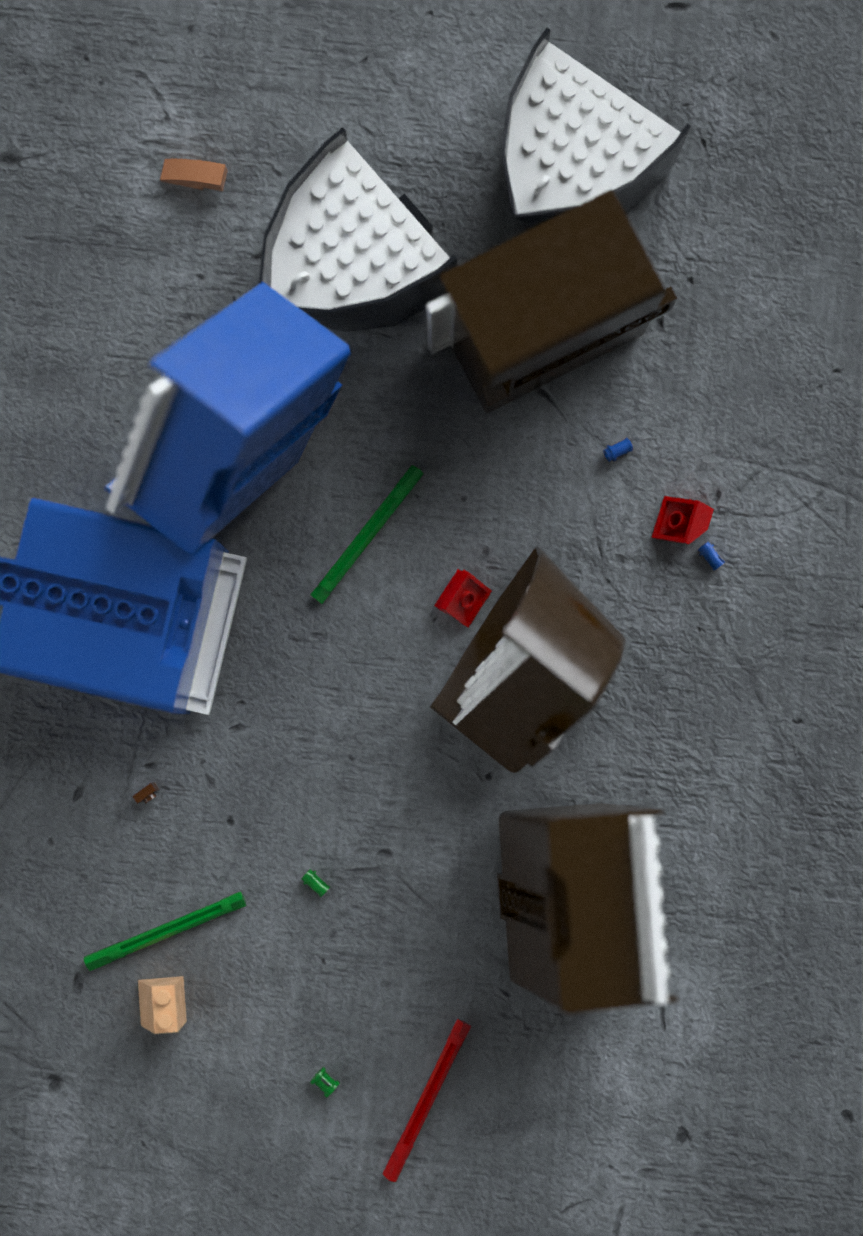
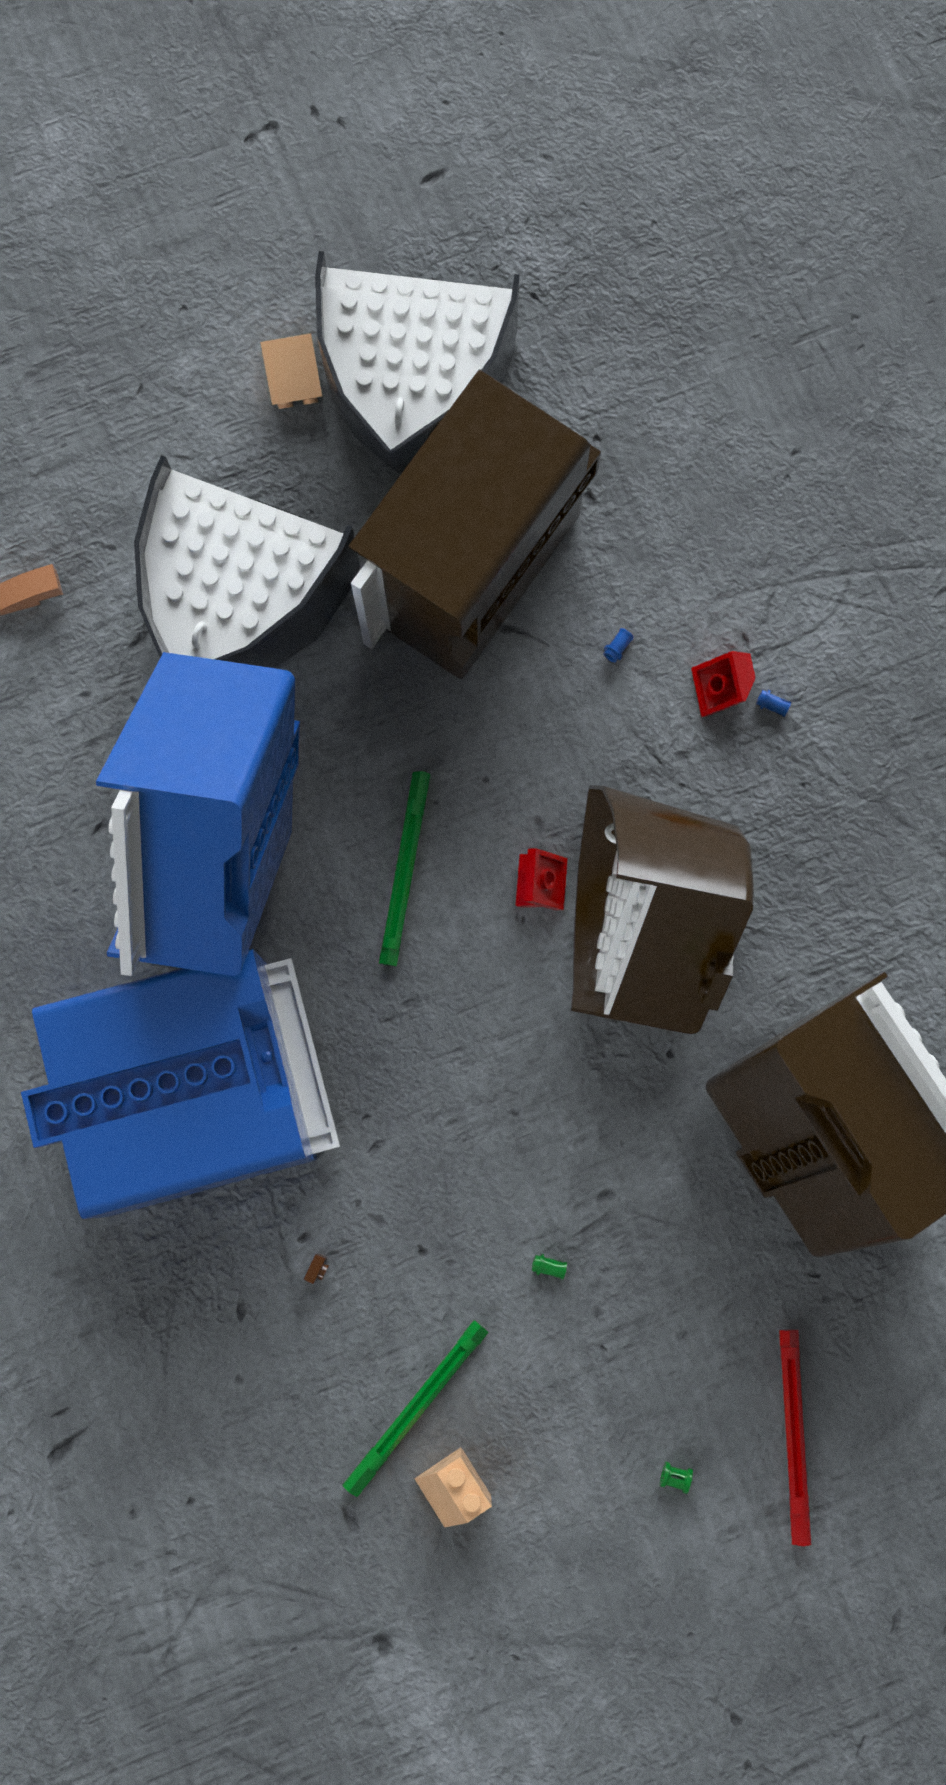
camera: 30 degrees left, 5 degrees down
none -> light nougat slope [260,333,323,409]

